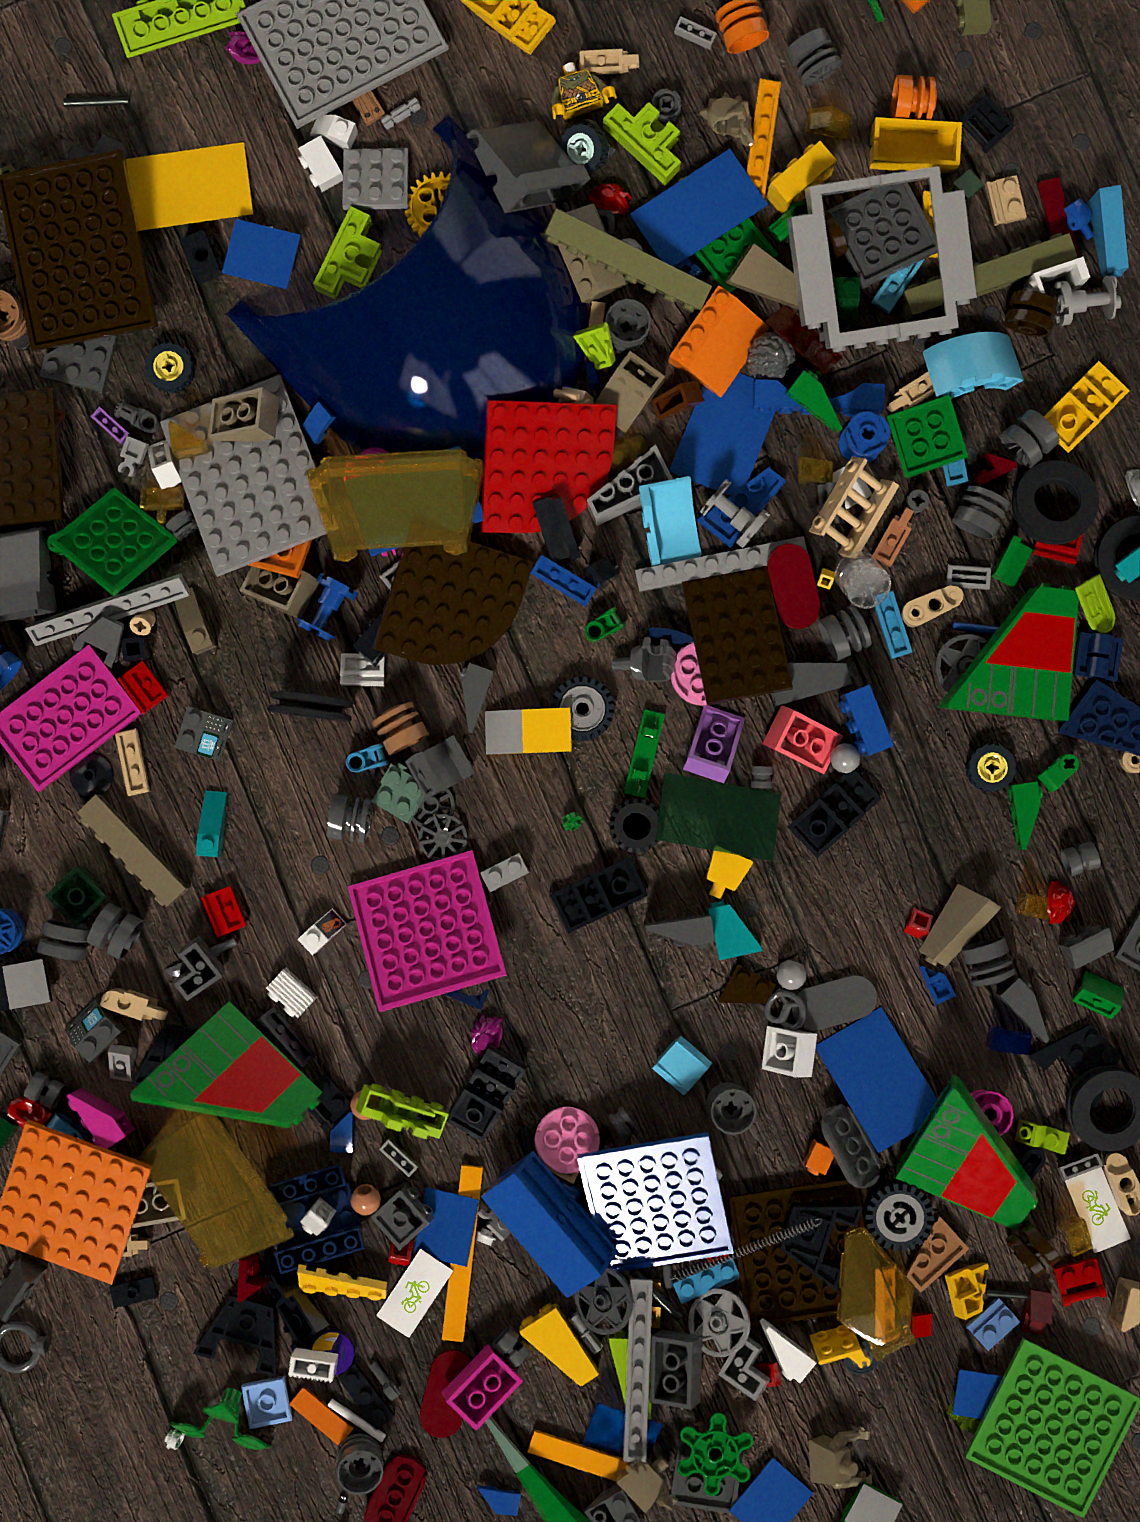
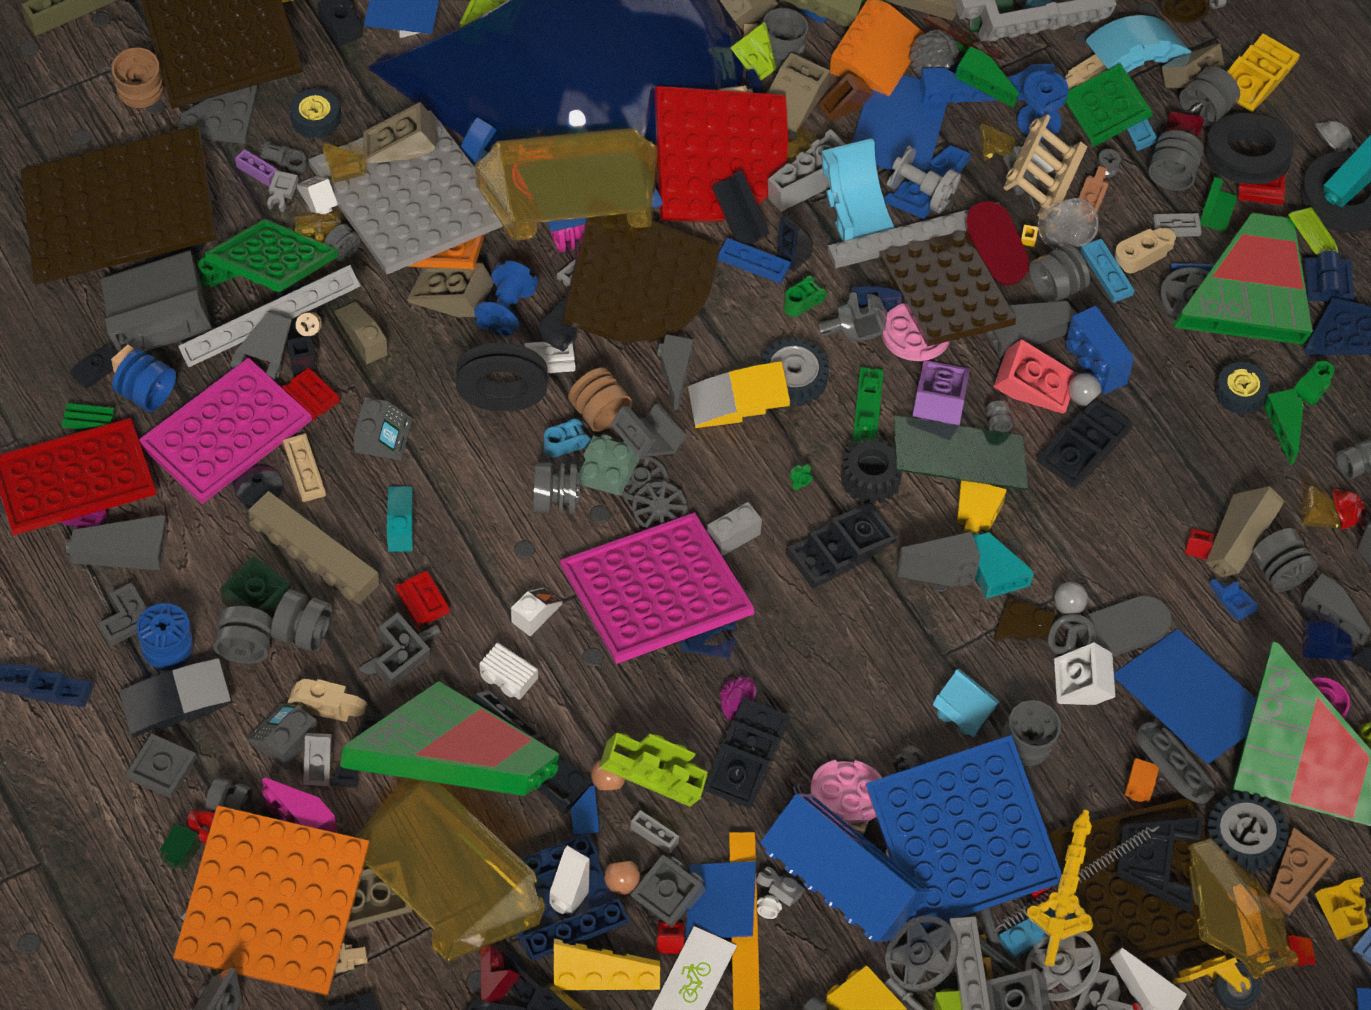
camera: 10 degrees left, 30 degrees down
none -> yellow bar [1027,810,1093,967]
none -> dark tan slope [1162,43,1224,88]

